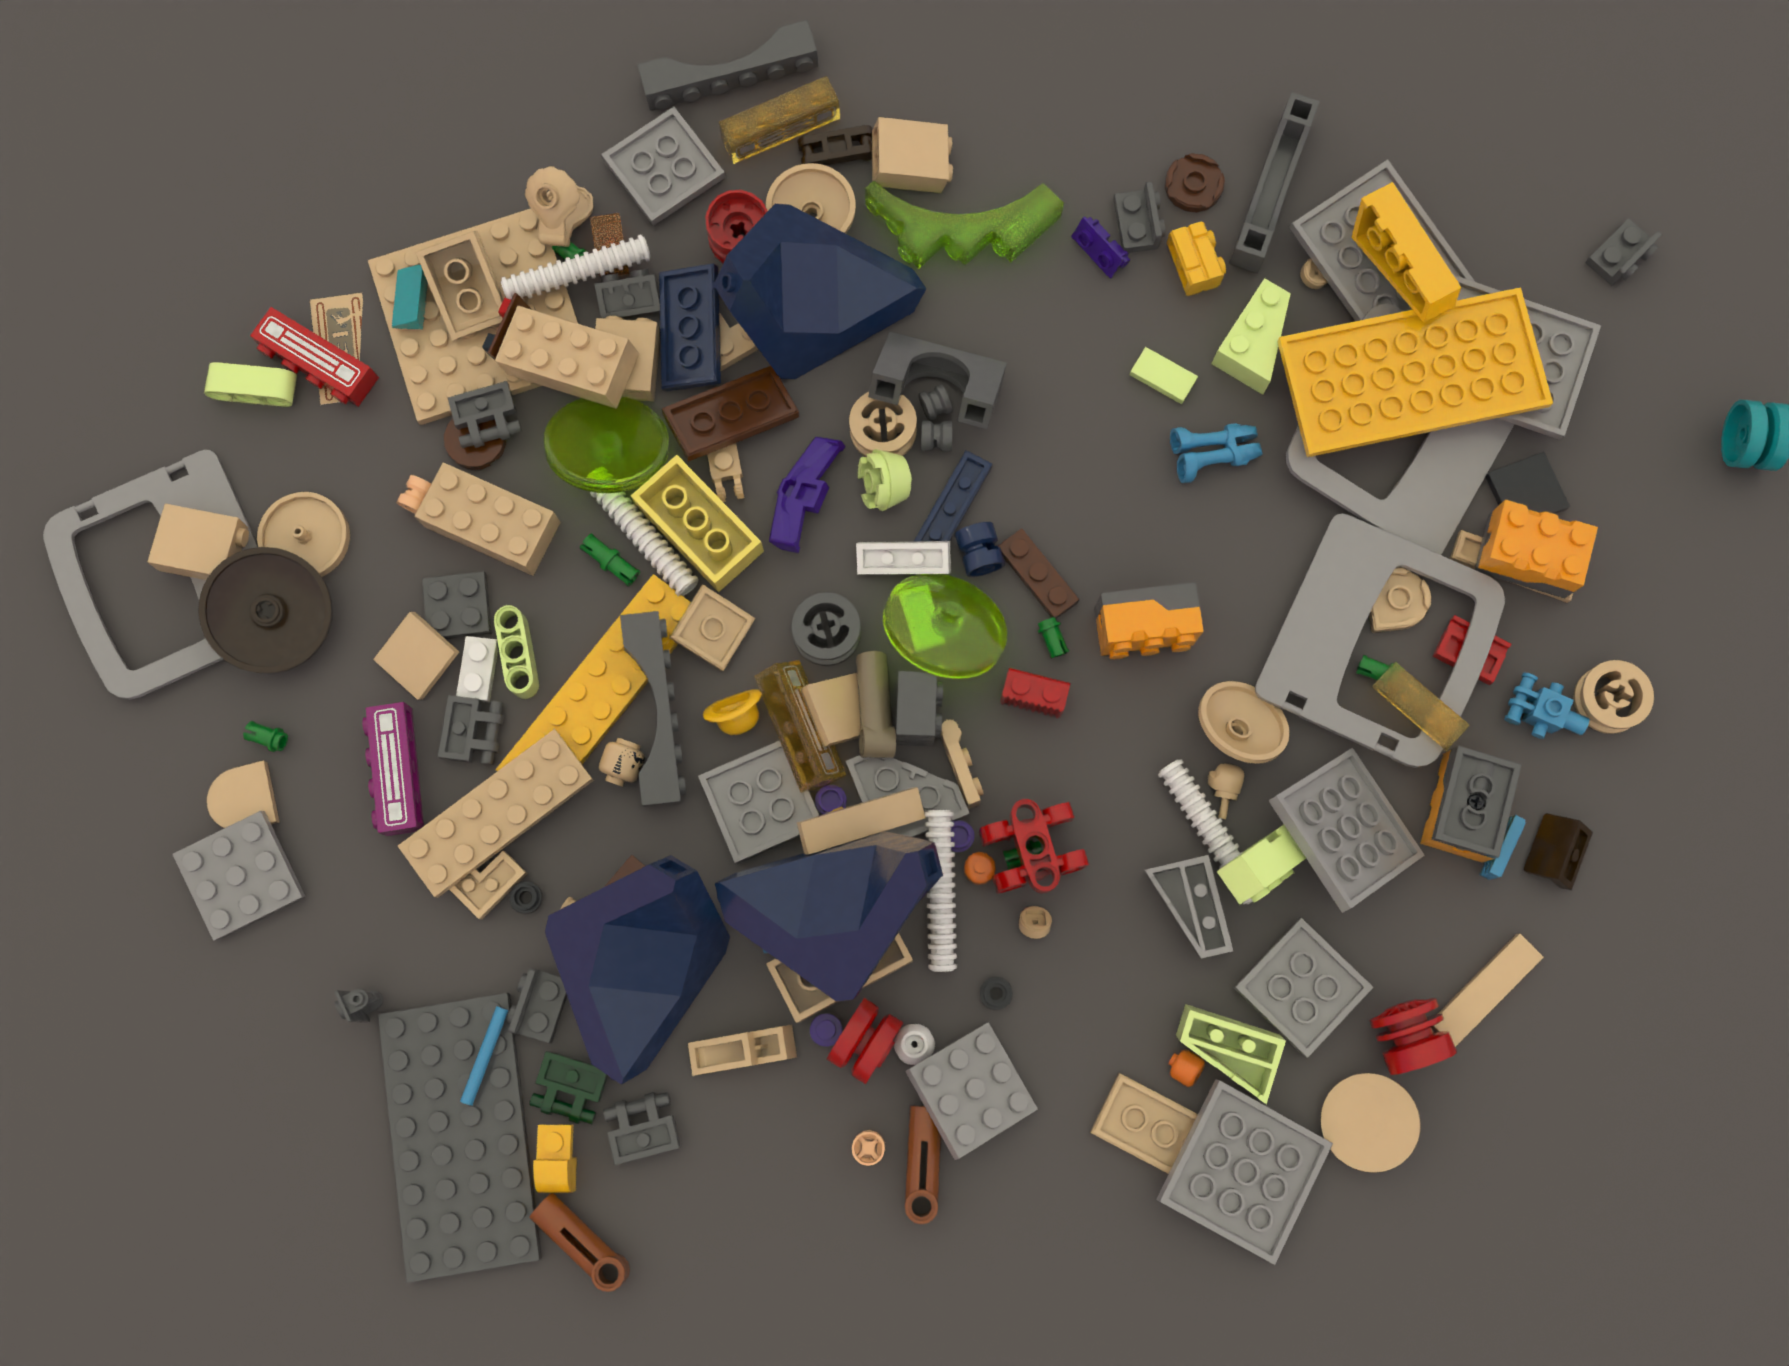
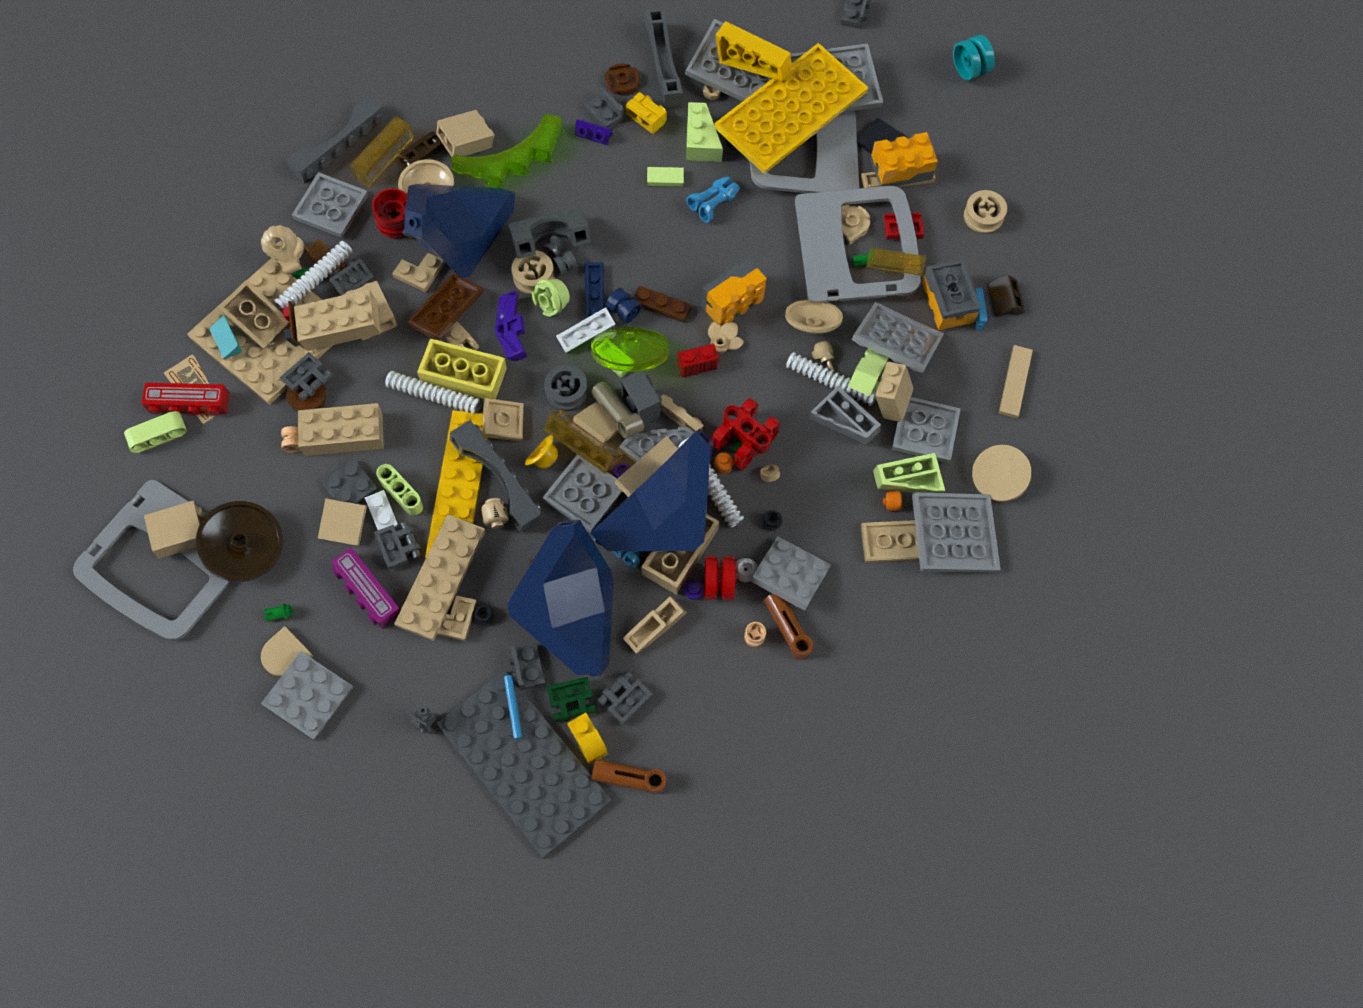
camera: 35 degrees left, 10 degrees down
tan piece [257,492,350,577] -> none
clear neon green dish [544,396,669,493] -> none
green pin [580,533,640,587] -> none
dark blue tile [659,263,721,391] -> none
green pin [1037,617,1069,659] -> none
red wheel [1369,998,1457,1075] -> none
dark azure piece [1504,672,1590,739] -> none
none -> tan plate [708,322,744,354]
none -> tan brick [875,362,914,422]

